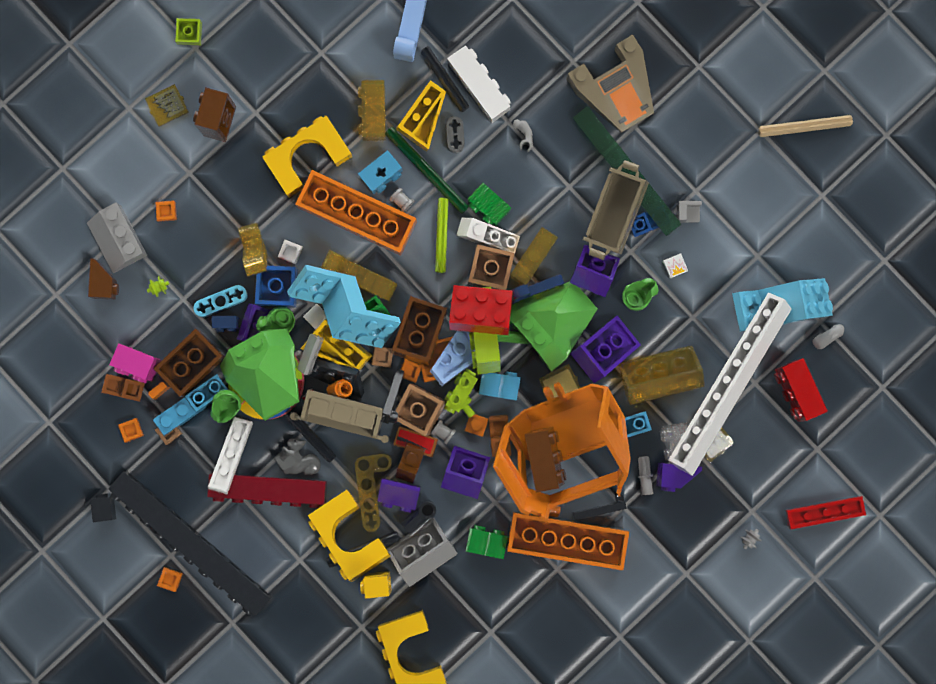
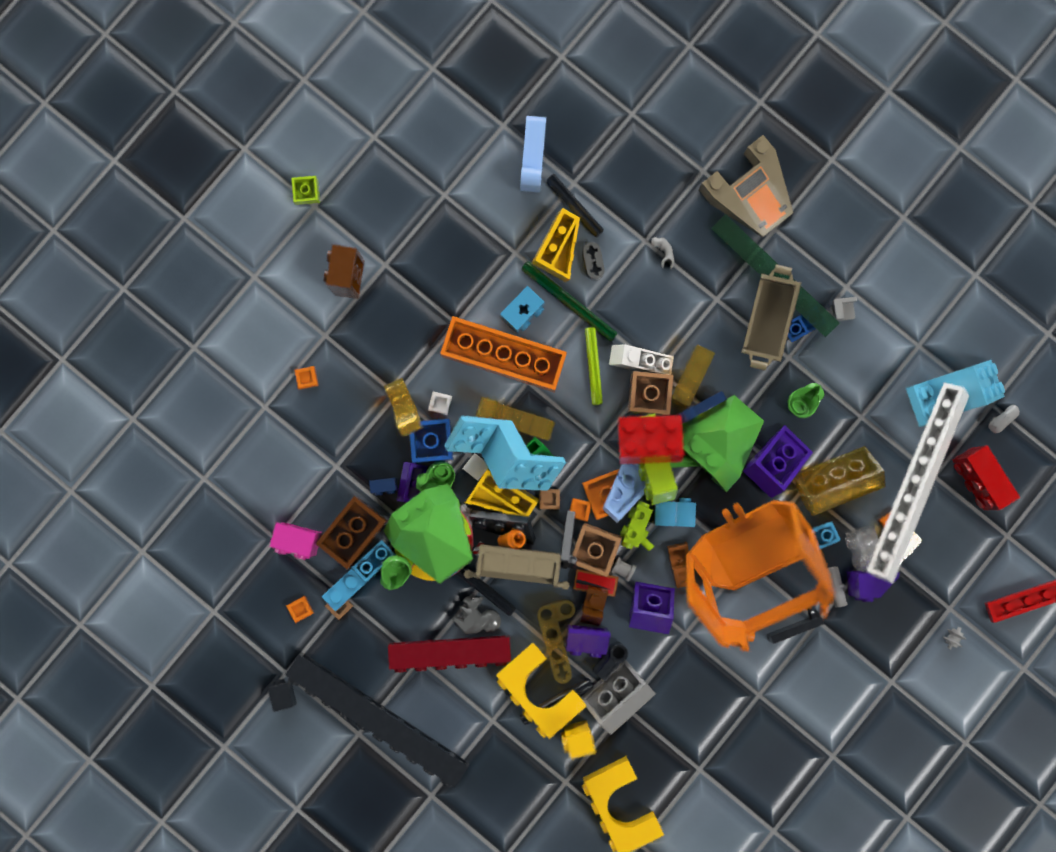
camera: 10 degrees left, 0 degrees up
light grey slope [87,202,147,273] -> none
reddish brown slope [88,259,119,300] -> none
dark orange slope [101,374,145,402] -> none
piece [145,84,189,127] -> none
lime wheel [147,276,170,297] -> none
orange tile [148,382,171,400] -> none
orange tile [157,567,183,592] -> none
medium azure beam [193,285,248,317] -> none
white tile [208,417,253,494] -> none
yellow arch [262,116,352,198] -> none
light grey slope [297,334,324,375] -> none
clear yellow brick [358,80,386,141] -> none
light grey bush [389,188,415,212] -> none
reddish brown brick [392,296,447,366] -> none
white brick [447,45,511,123] -> none
orange plate [465,414,489,437] -> none
green brick [465,525,508,559] -> none
green brick [467,183,511,227] -> none
orange brick [507,512,629,570] -> none
reddish brown brick [525,427,567,493] -> none
clear yellow piece [539,364,580,398] -> none
dark purple slope [570,245,620,297] -> none
tile [663,254,688,279] -> none
tan axle [759,115,853,137] -> none

